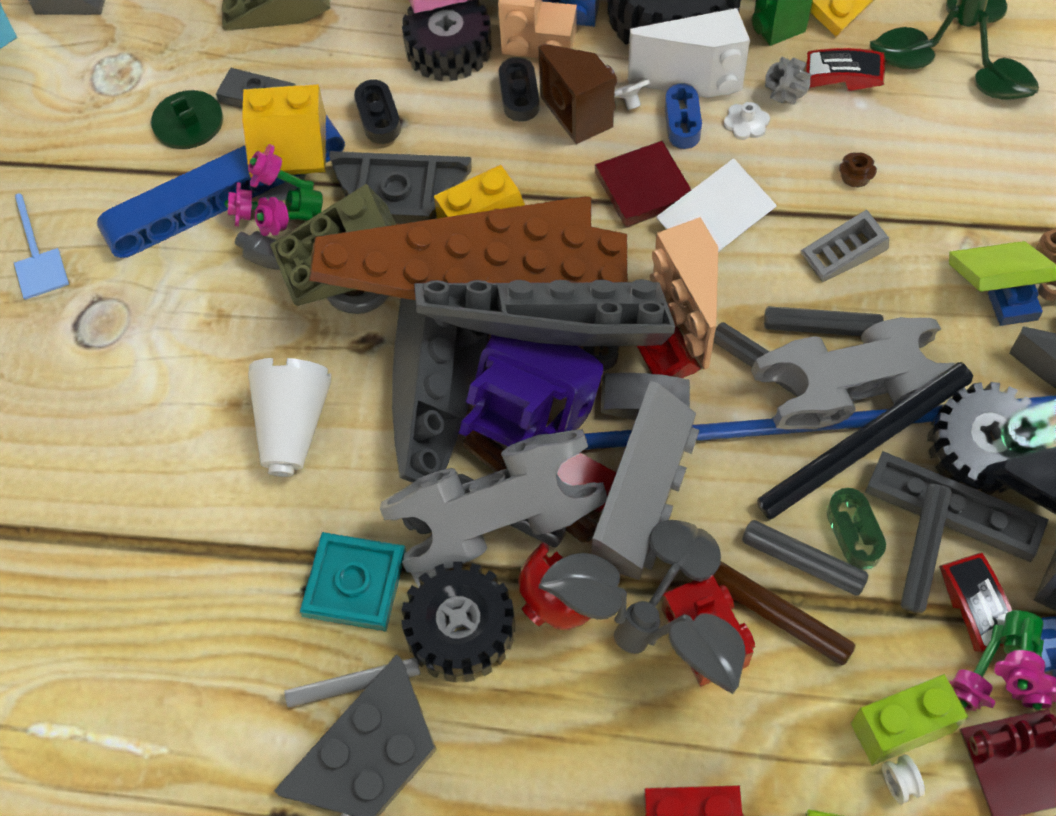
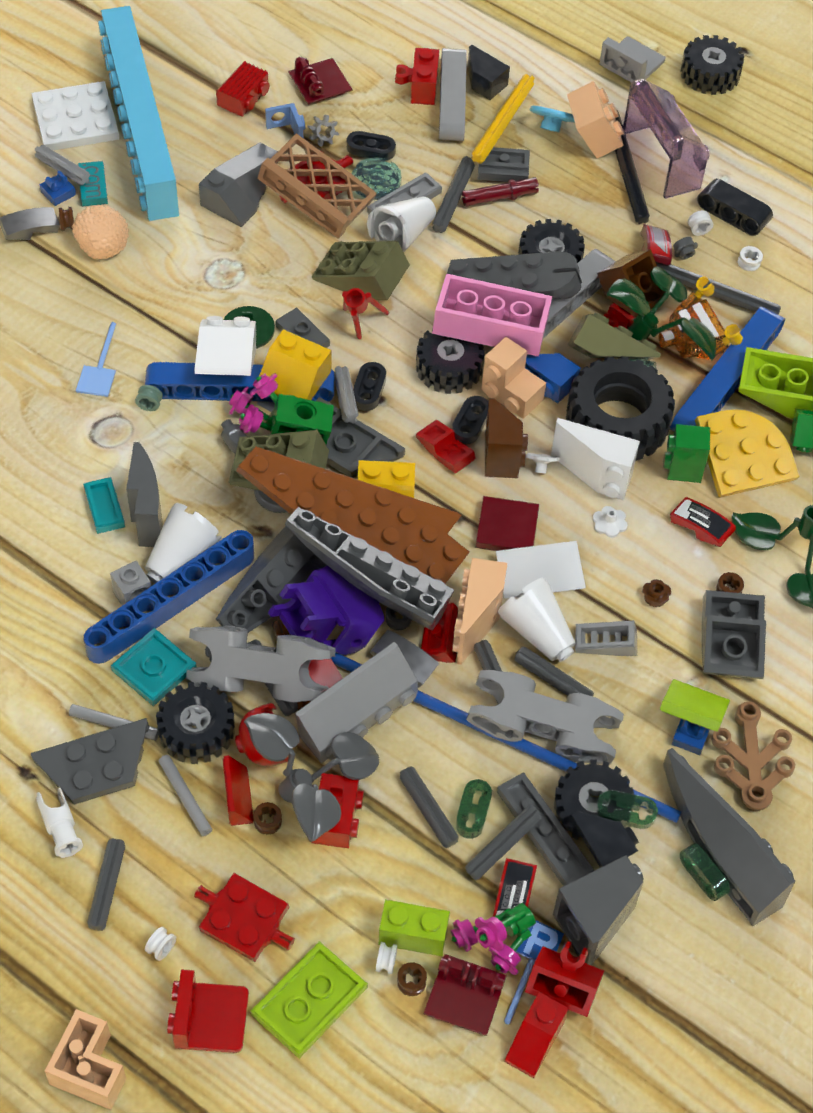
camera: 25 degrees right, 5 degrees down
blue beam [665,84,702,149] -> none
reddish brown axle [713,561,856,665] -> none
black axle [757,362,974,519] -> none
light grey gear [765,57,811,104] -> none
none -> teal tile [83,477,125,534]
none -> blue beam [84,530,255,664]
none -> light grey brick [110,561,151,606]
none -> dark grey slope [126,442,163,547]
none -> sand green bush [135,385,163,411]
none -> light grey piece [158,755,212,836]
none -> white slope [195,316,256,376]
none -> red slope [222,755,254,826]
none -> reddish brown bush [253,802,282,835]
none -> green brick [270,394,334,444]
none -> light grey axle [334,366,359,424]
none -> red plant [342,288,389,339]
none -> reddish brown bush [397,962,427,996]
none -> red slope [416,419,476,474]
none -> white cone [498,578,576,662]
none -> dark grey slope [702,590,766,679]
none -> reddish brown bush [716,572,744,593]

